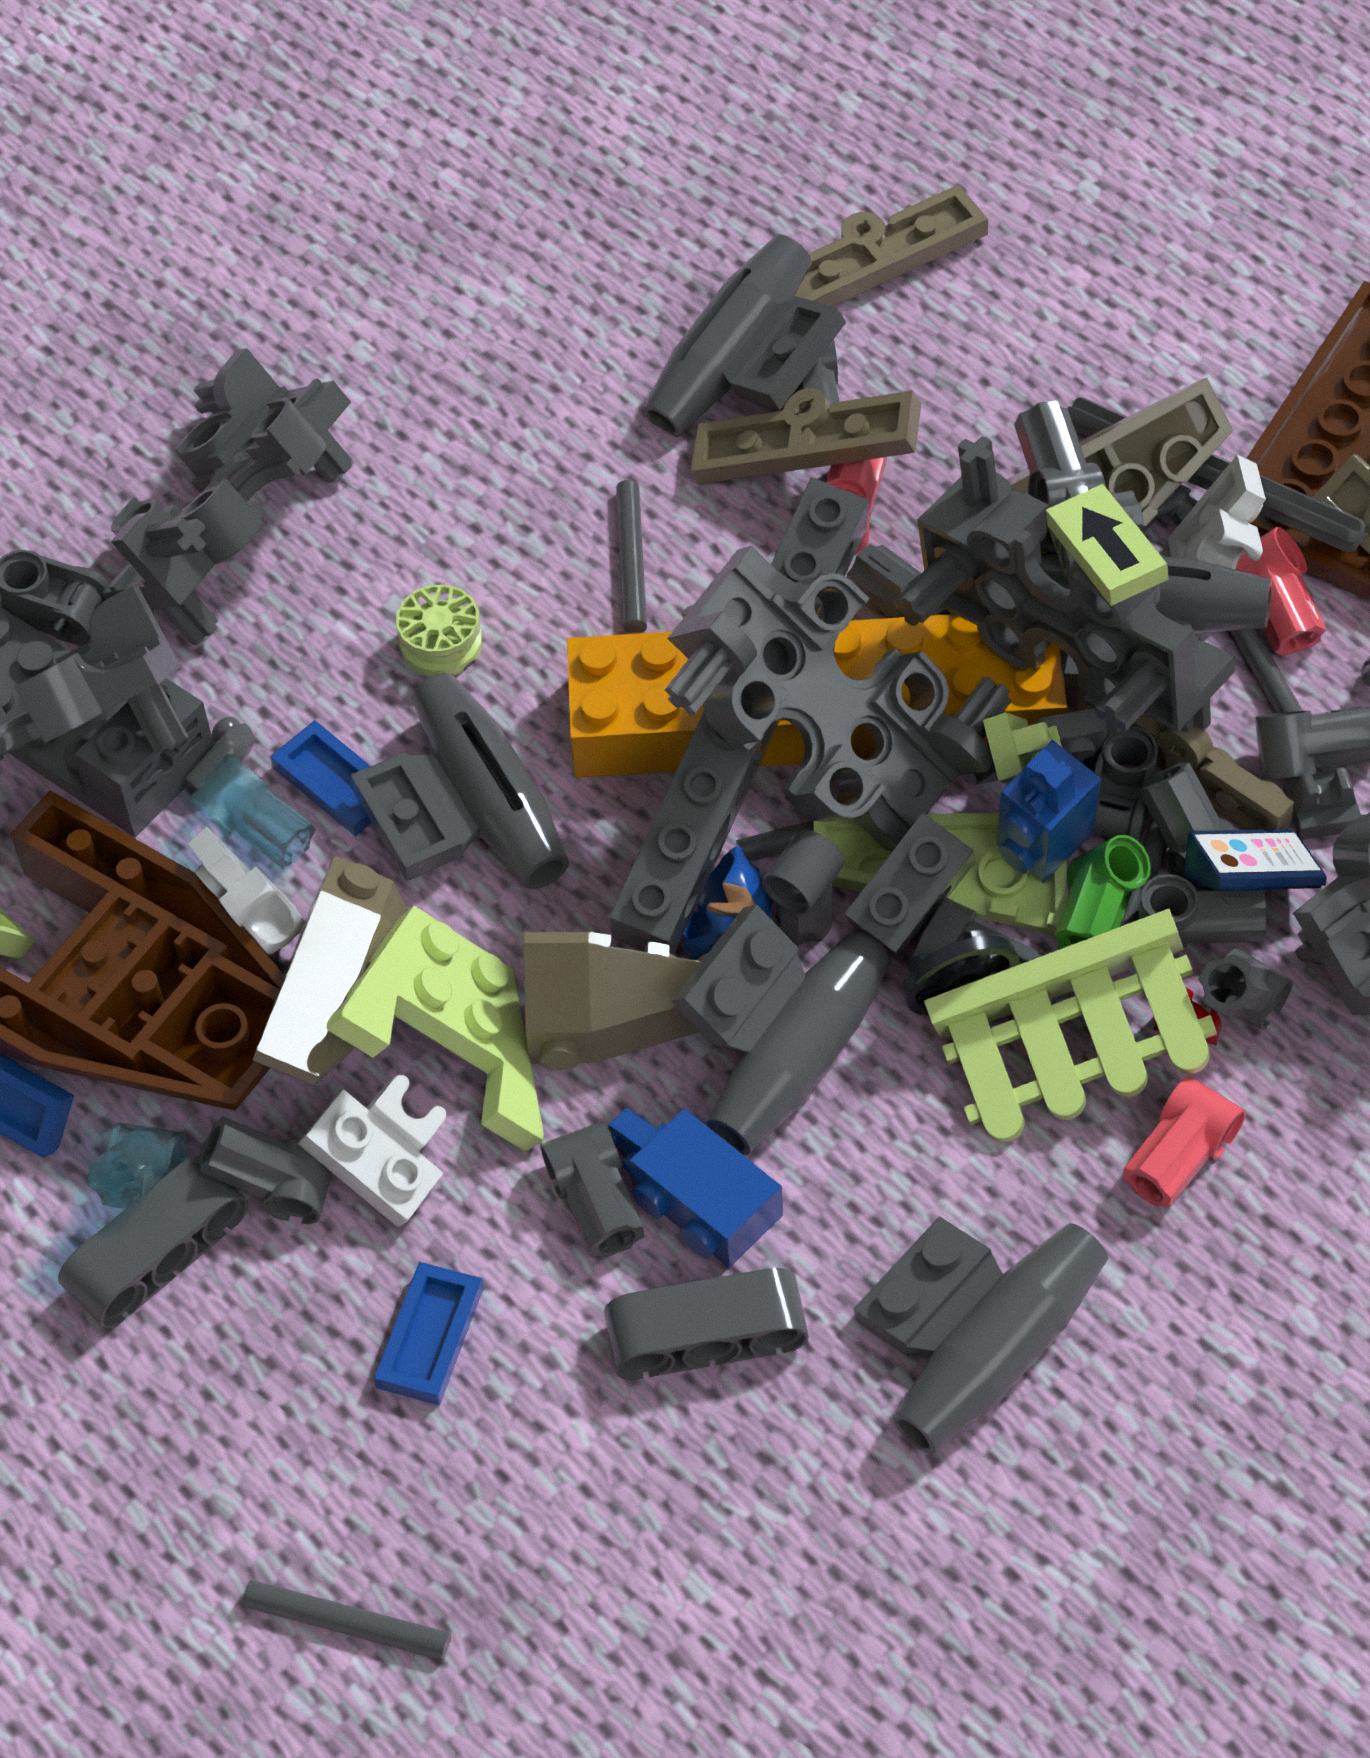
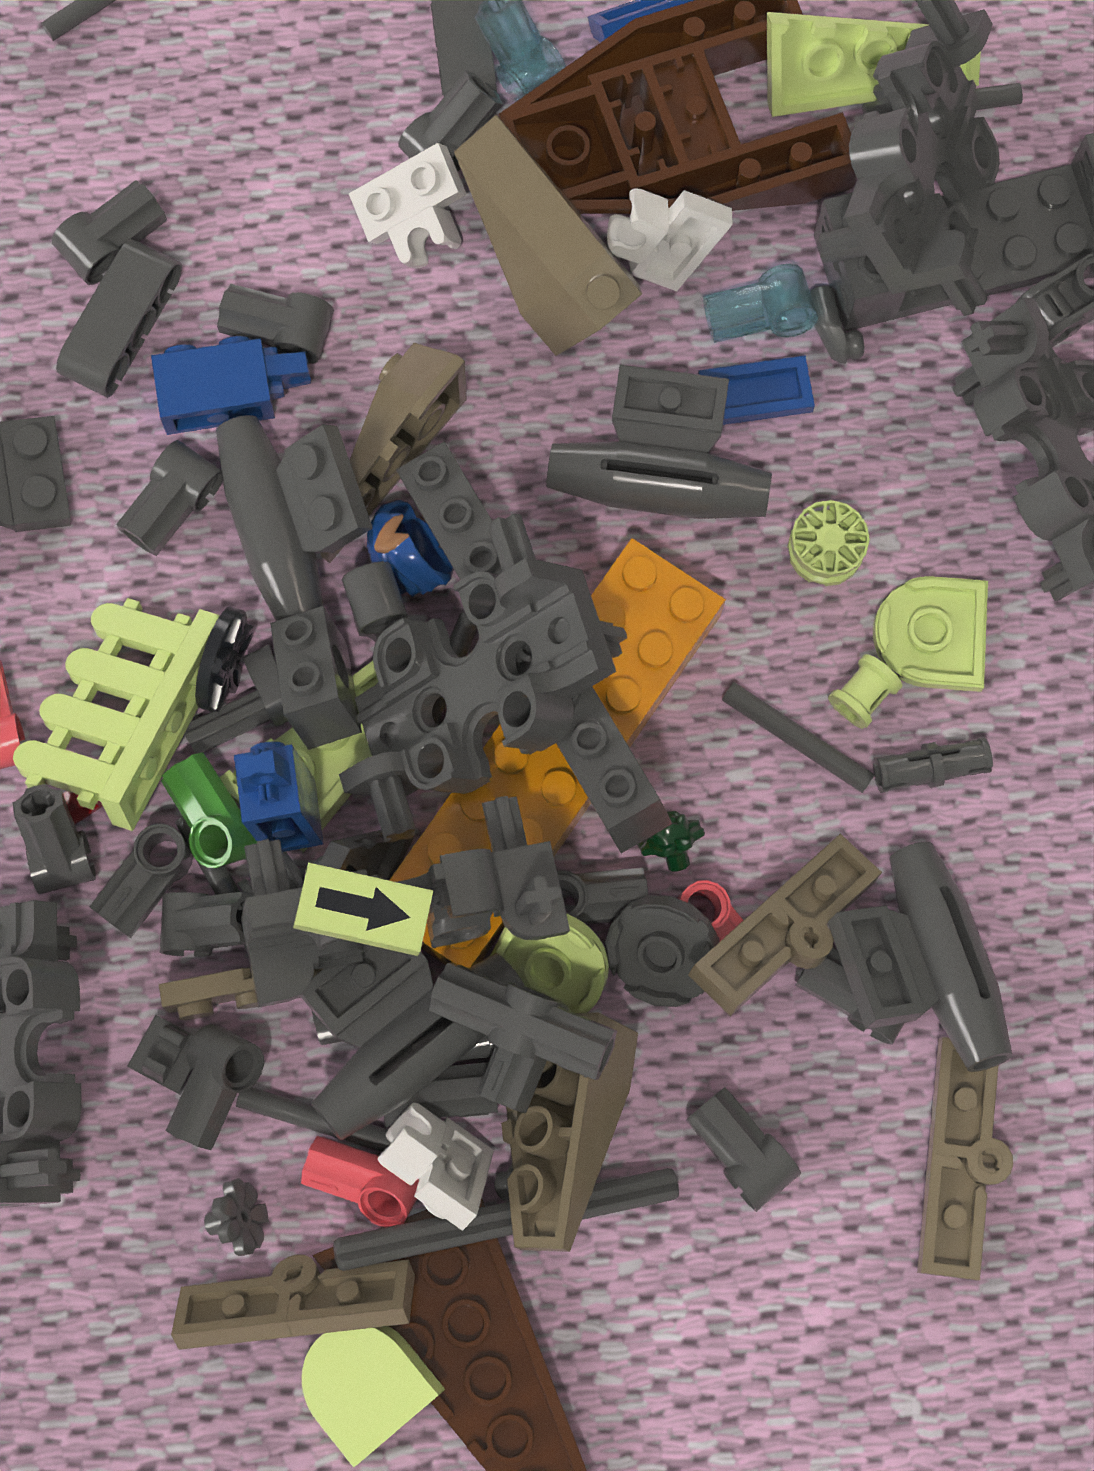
camera: 120 degrees right, 20 degrees up
yellowish green wing [326,906,544,1151] -> none
blue tile [374,1261,484,1406] -> none
yellowish green tile [983,712,1062,784] -> none
slope [1184,829,1327,891] -> none
none -> dark grey piece [52,180,167,285]
none -> dark grey piece [116,440,223,556]
none -> dark grey tile [605,895,720,1007]
none -> dark grey piece [686,1087,801,1212]
none -> yellowish green bush [828,654,903,729]
none -> yellowish green tile [873,576,988,692]
none -> dark grey pin [873,737,993,793]

